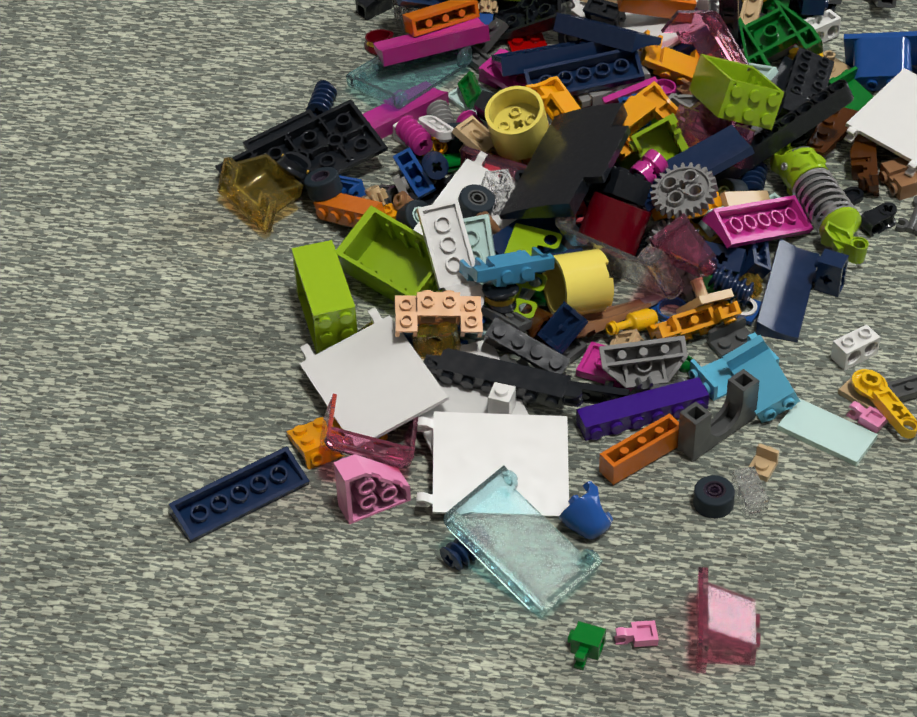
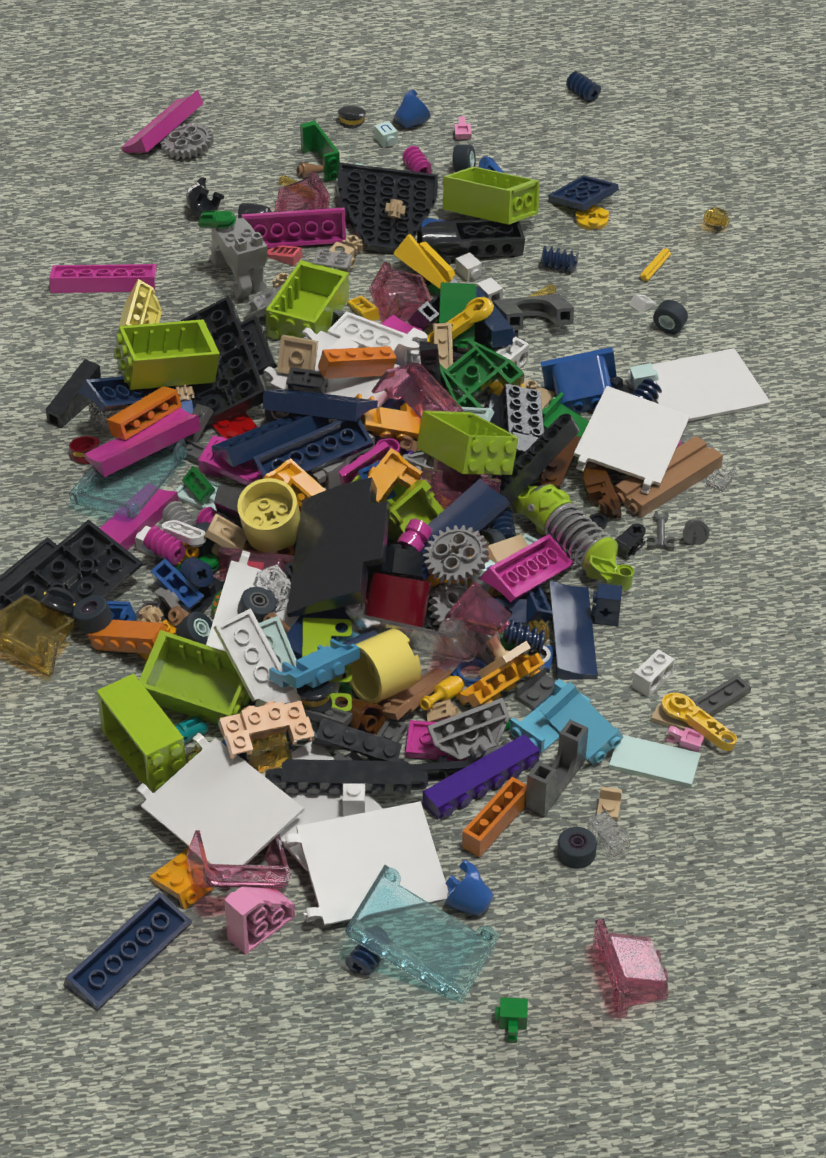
camera: 20 degrees left, 0 degrees up
dark blue piece [306,80,337,116] -> none
dark blue hinge [537,301,589,354] -> none
bright pink plate [614,620,659,647] -> none
none -> teal arm [175,715,209,743]

